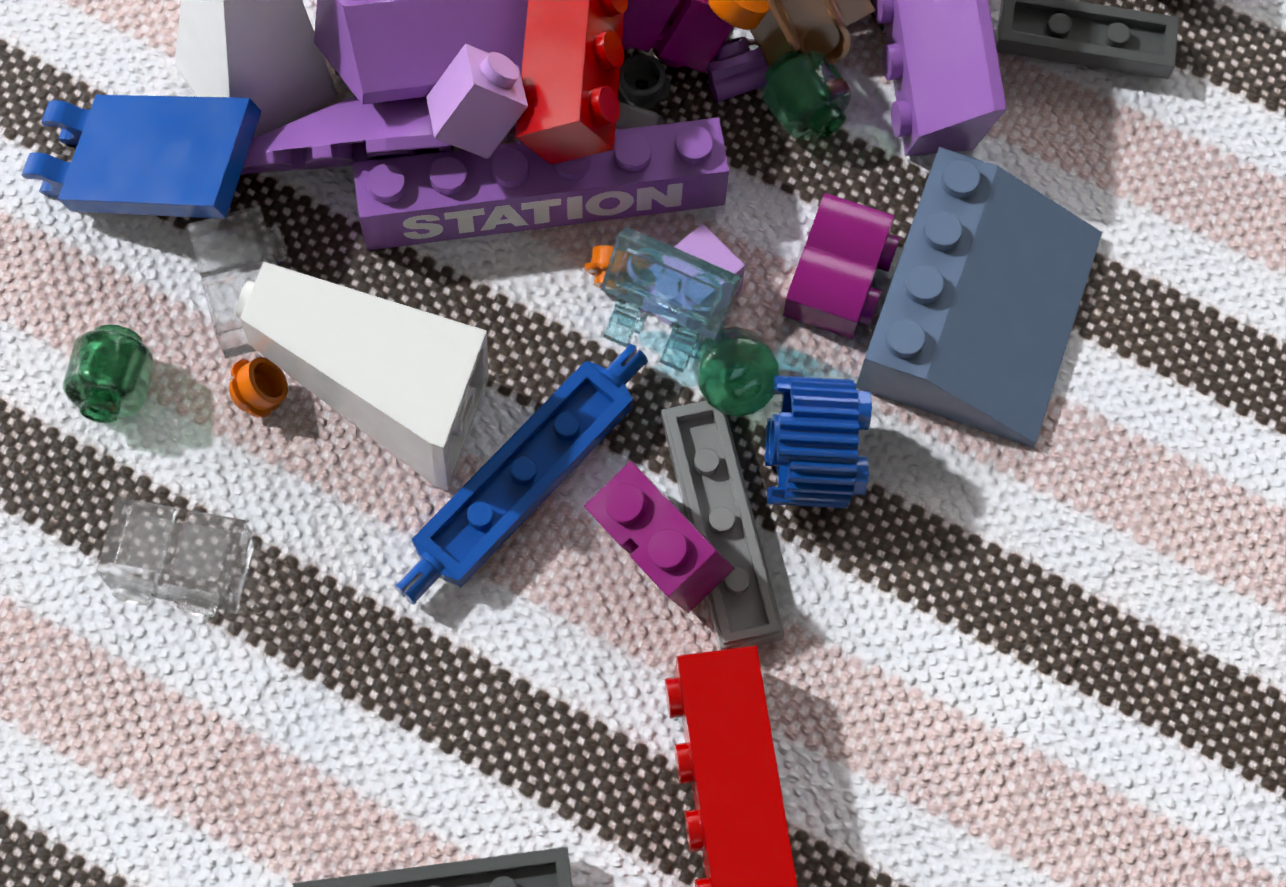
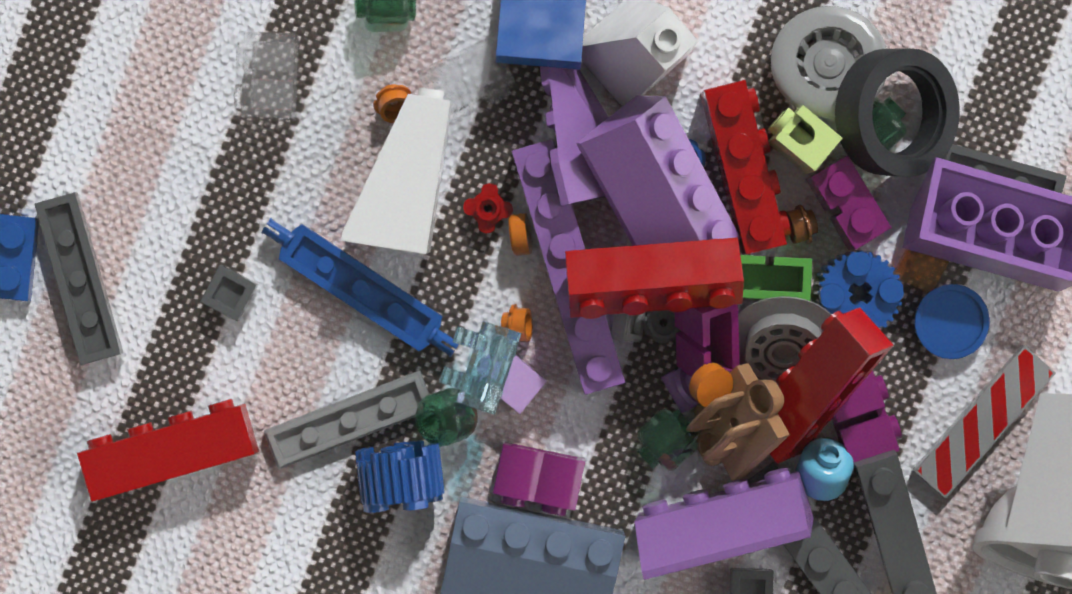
camera: 85 degrees right, 20 degrees up
lavender brick [426,43,528,159] -> none
magenta piece [584,461,735,613] -> none
none -> dark grey plate [200,265,259,321]
none -> red plate [463,183,513,233]
none -> orange tile [509,213,532,256]

